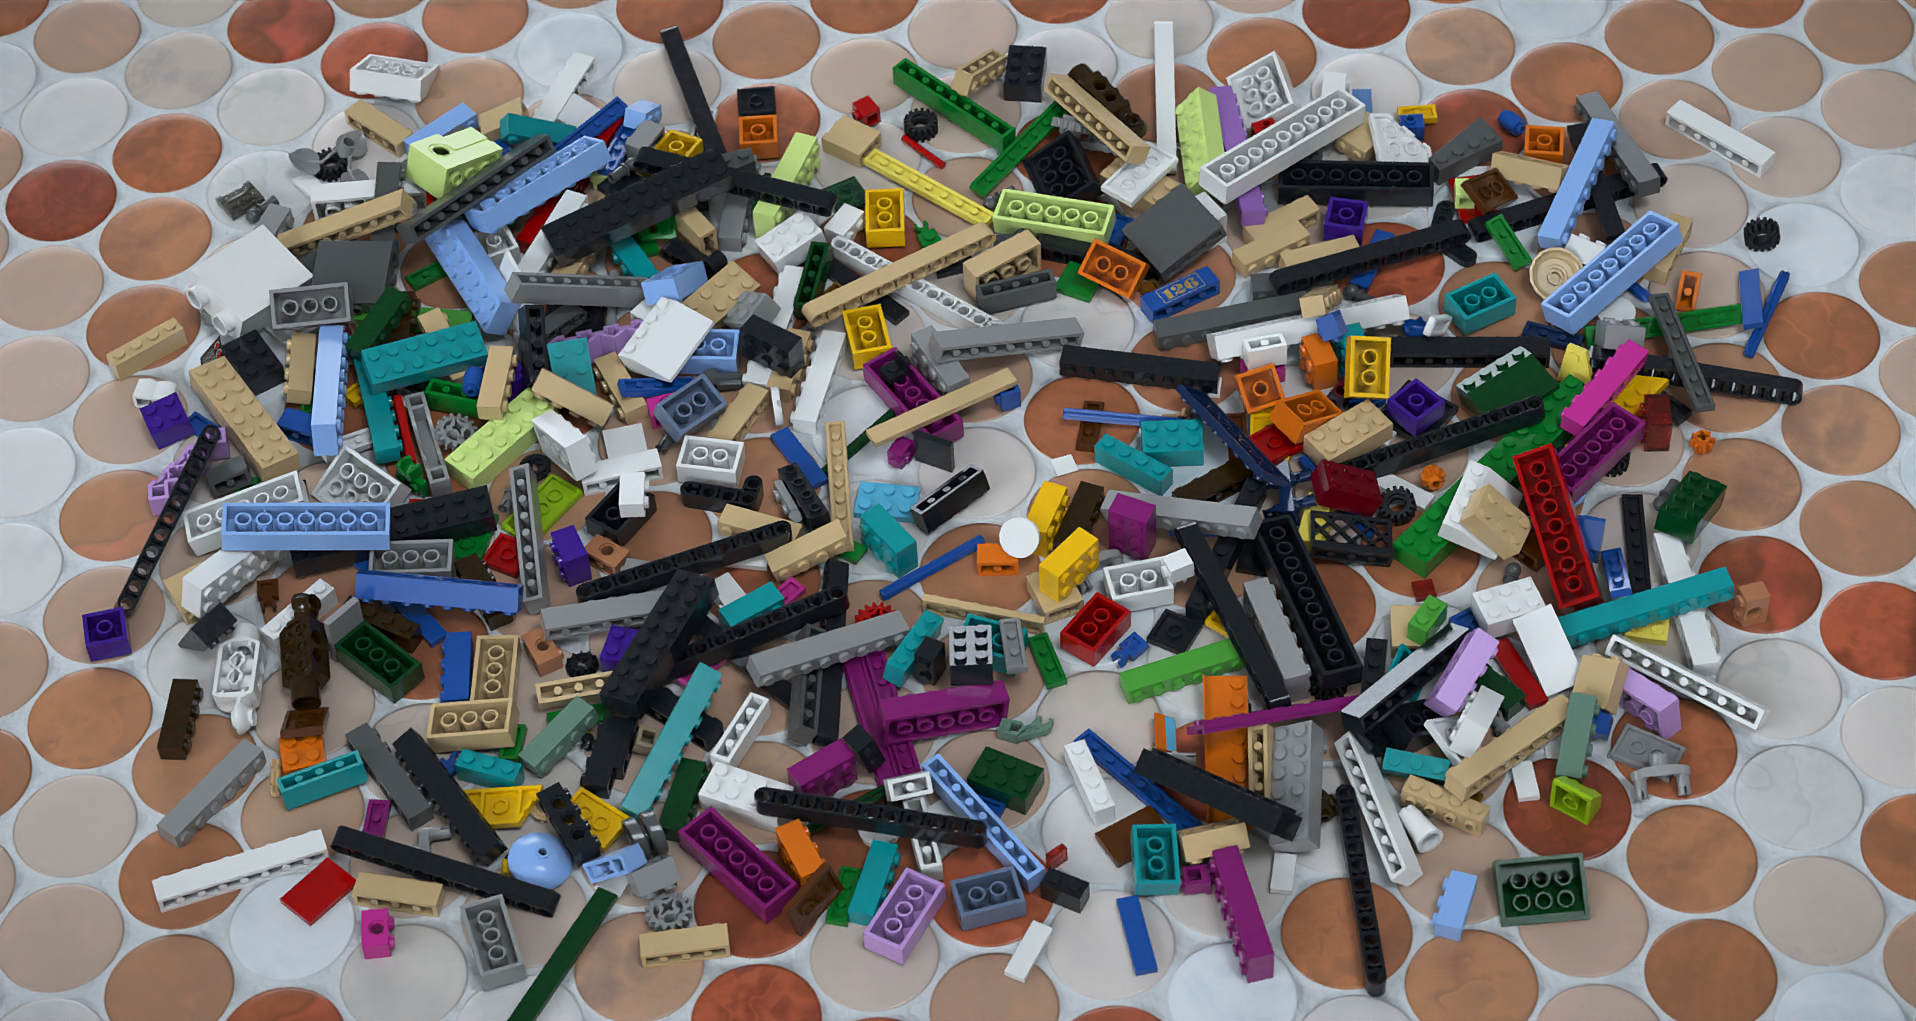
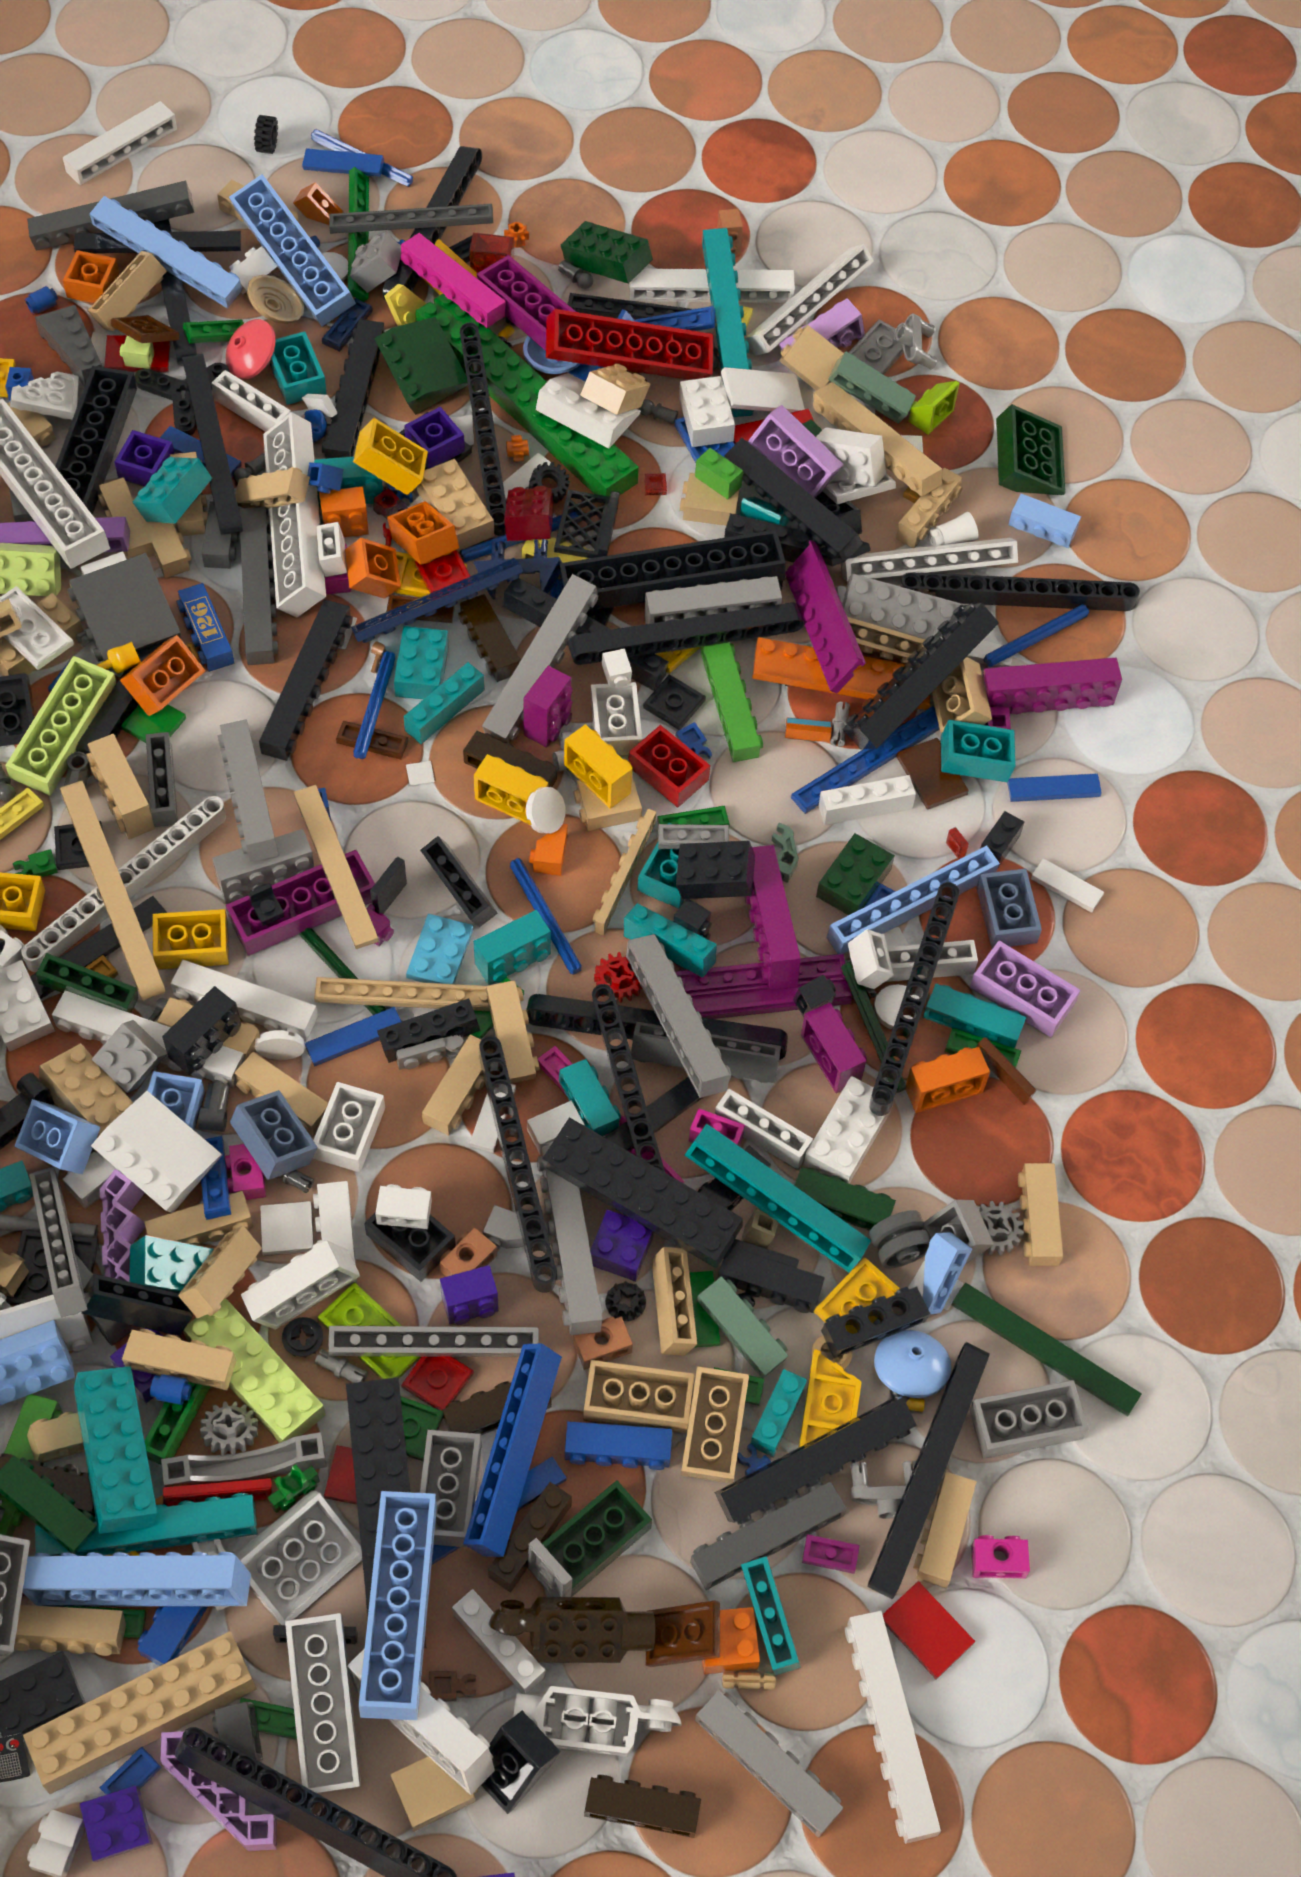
camera: 90 degrees left, 10 degrees up
magenta brick [678,806,798,924] -> none
black beam [680,475,764,513] -> none
teal brick [1382,748,1451,785] -> none
none -> yellow piece [96,641,141,674]
none -> teal brick [132,457,212,524]
none -> white brick [211,370,291,432]
none -> coral dish [226,319,276,380]
none -> dark pink brick [688,1108,745,1146]
none -> blue axle [983,605,1089,667]

